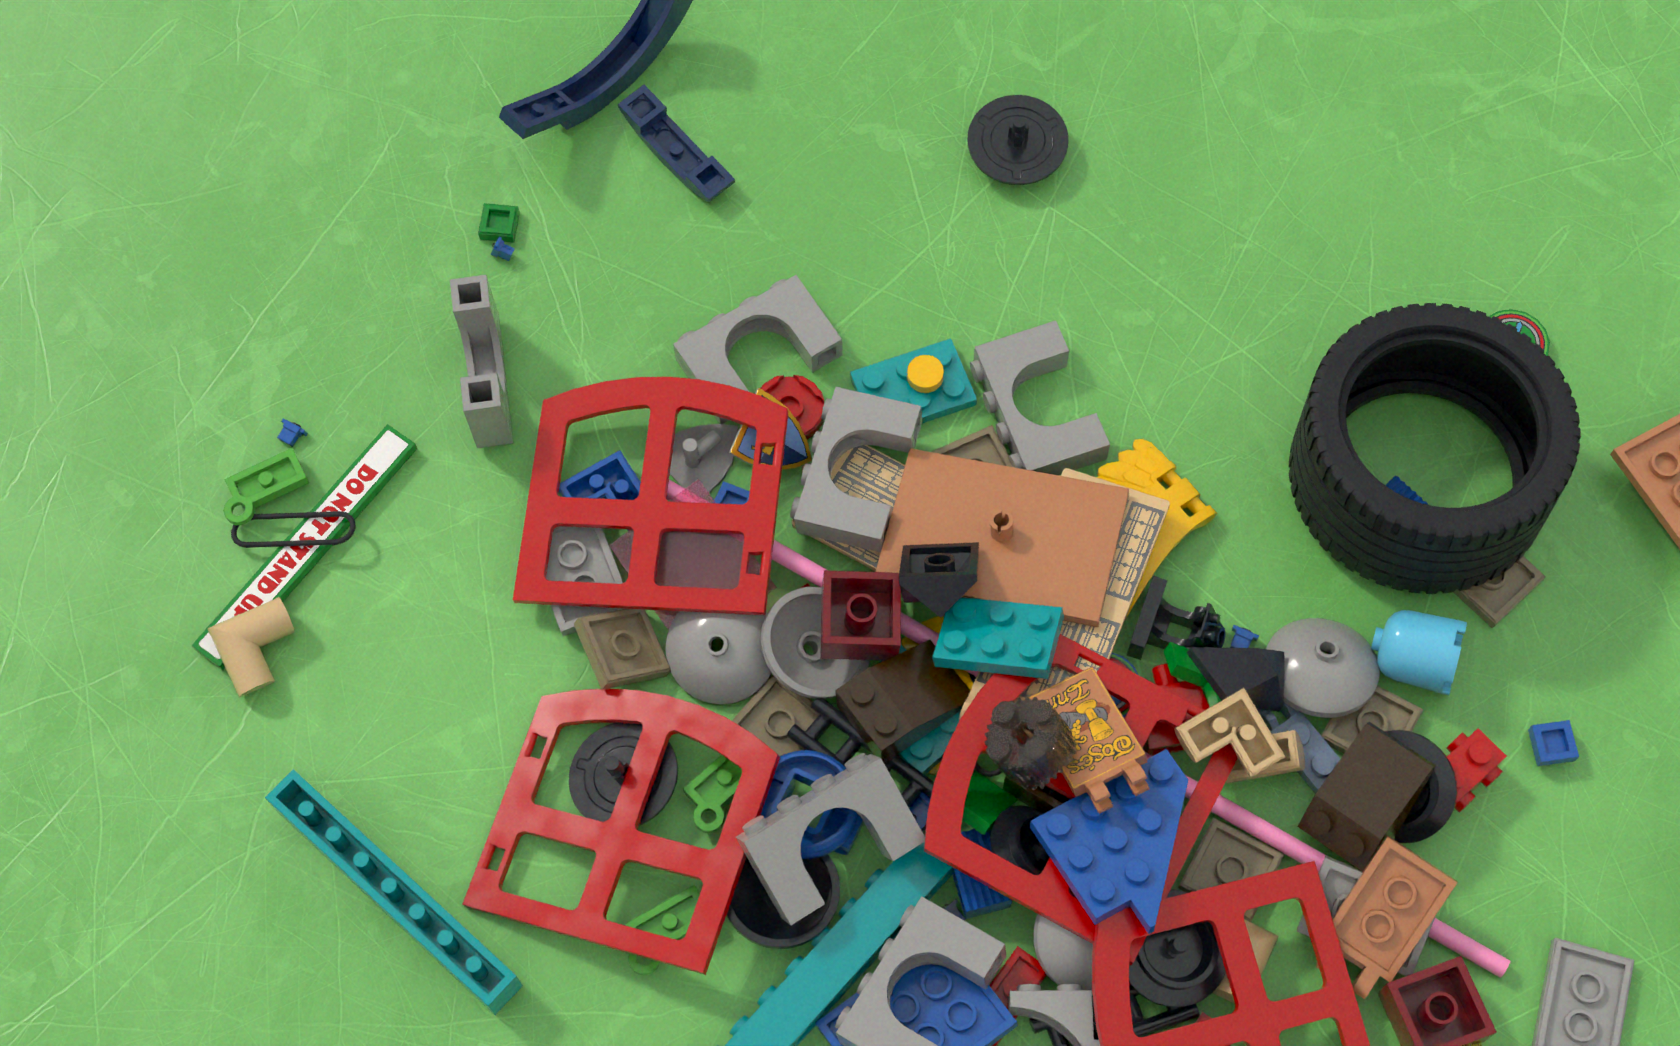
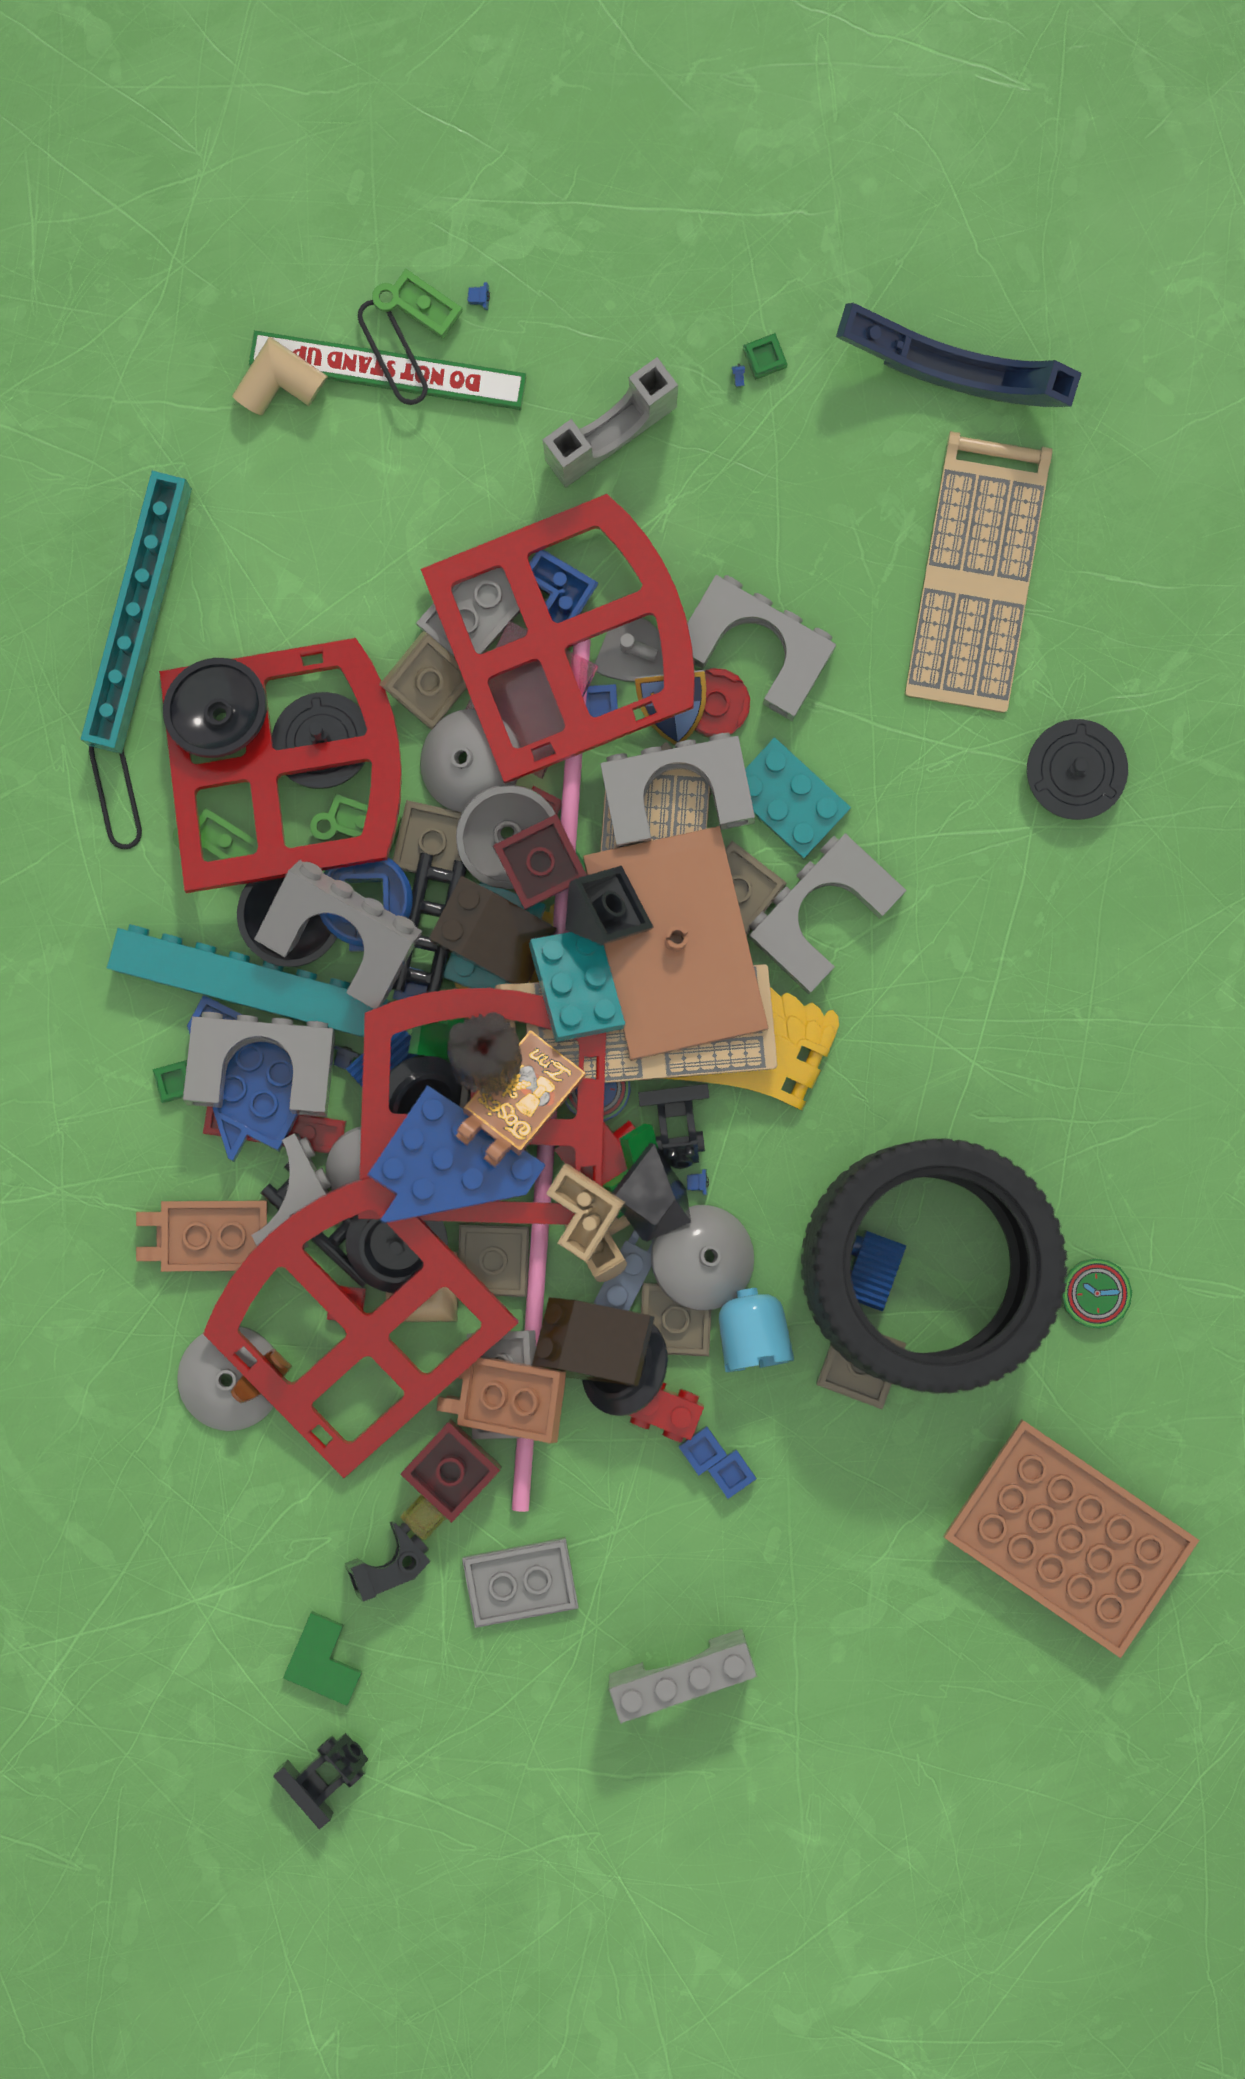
camera: 65 degrees right, 20 degrees up
dark blue slope [618,84,735,203] -> none
yellow tile [907,355,944,393] -> none
none -> black piece [89,746,142,849]
none -> black dish [163,658,267,758]
none -> blue plate [678,1426,727,1476]
none -> tan flag [905,431,1052,713]

